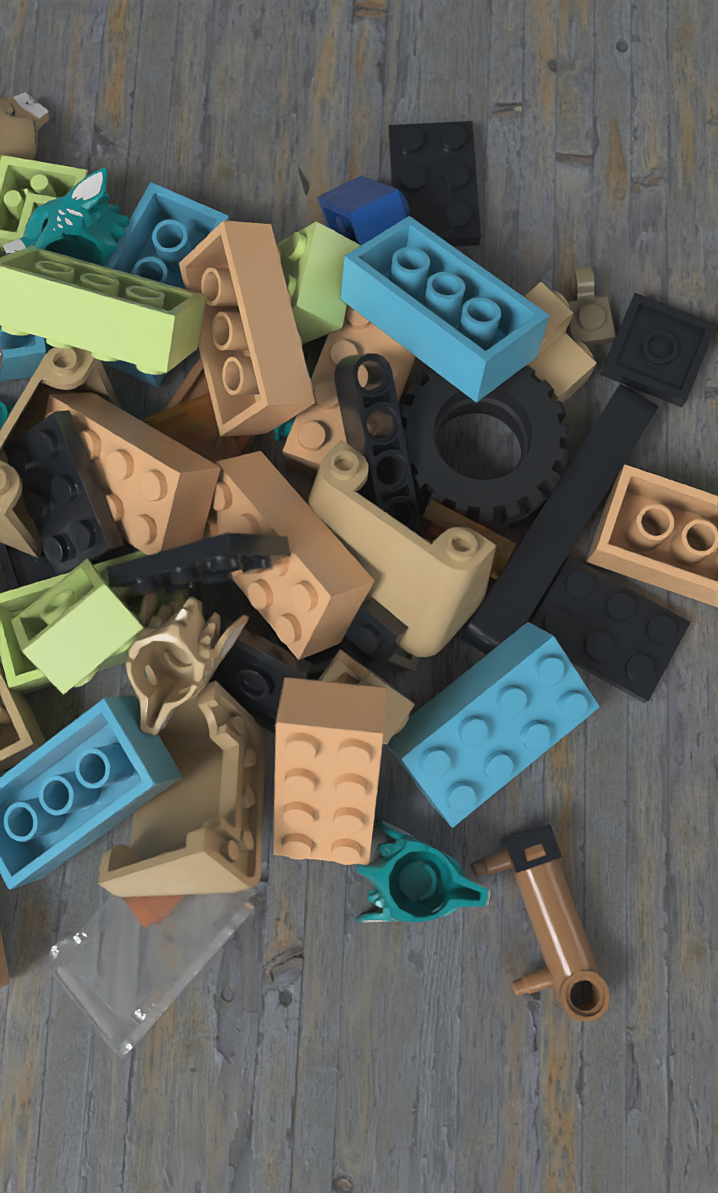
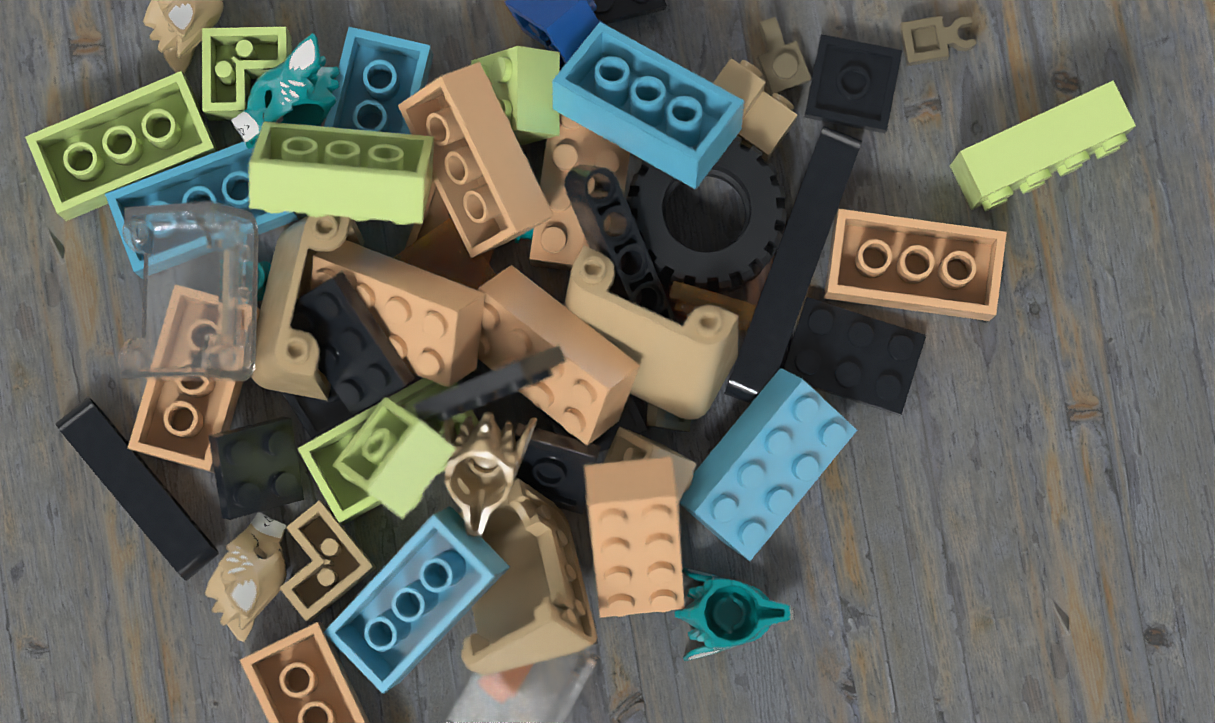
camera: 15 degrees left, 5 degrees up
black plate [345,598,408,666] -> none
medium nougat piece [470,824,610,1022] -> none

